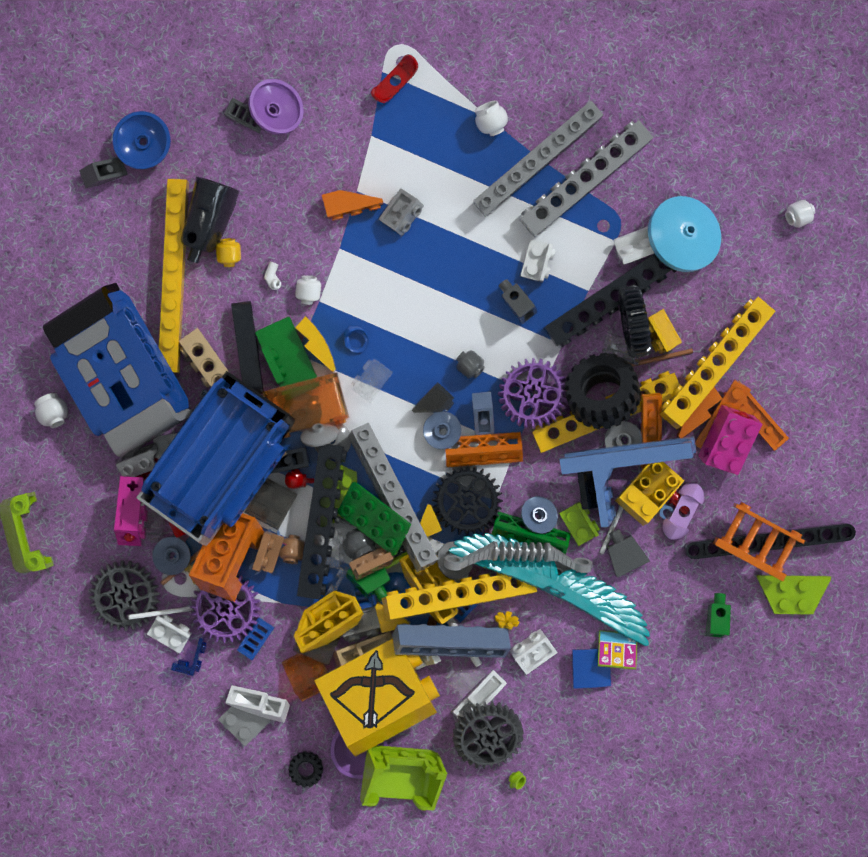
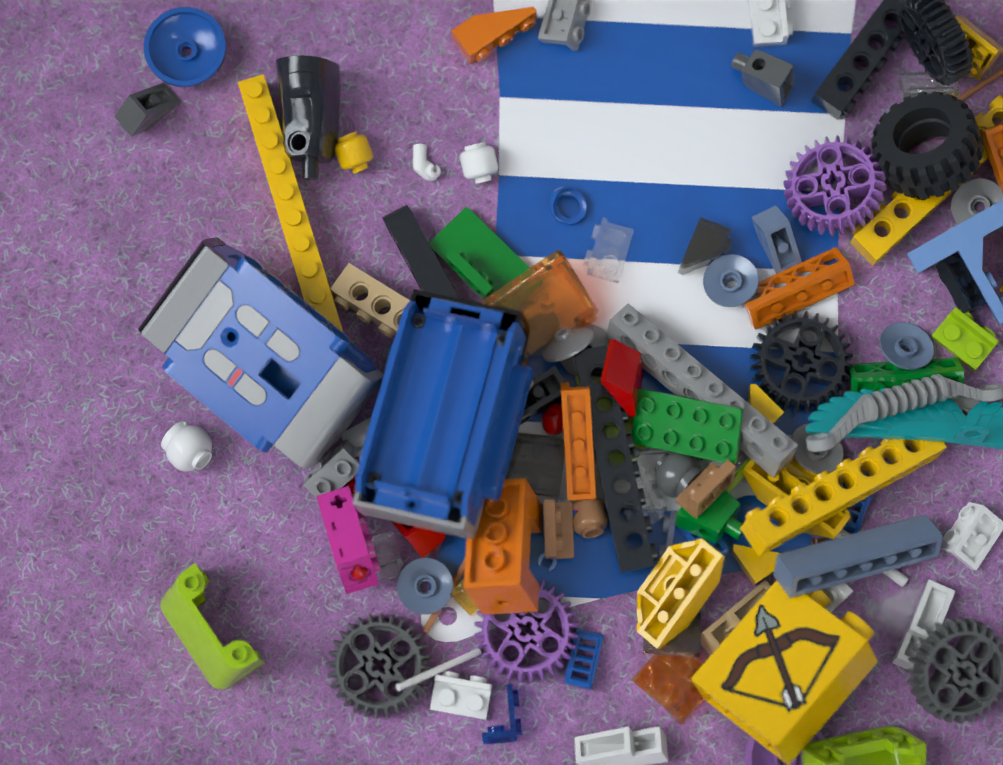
camera: 20 degrees left, 10 degrees down
yellow slope [295,316,336,373] -> none
light grey bracket [343,606,381,642] -> none
dark grey head [456,350,485,379] -> none
yellow plant [495,611,520,629] -> none
none -> orange fence [561,382,596,501]
none -> red slope [600,339,644,417]

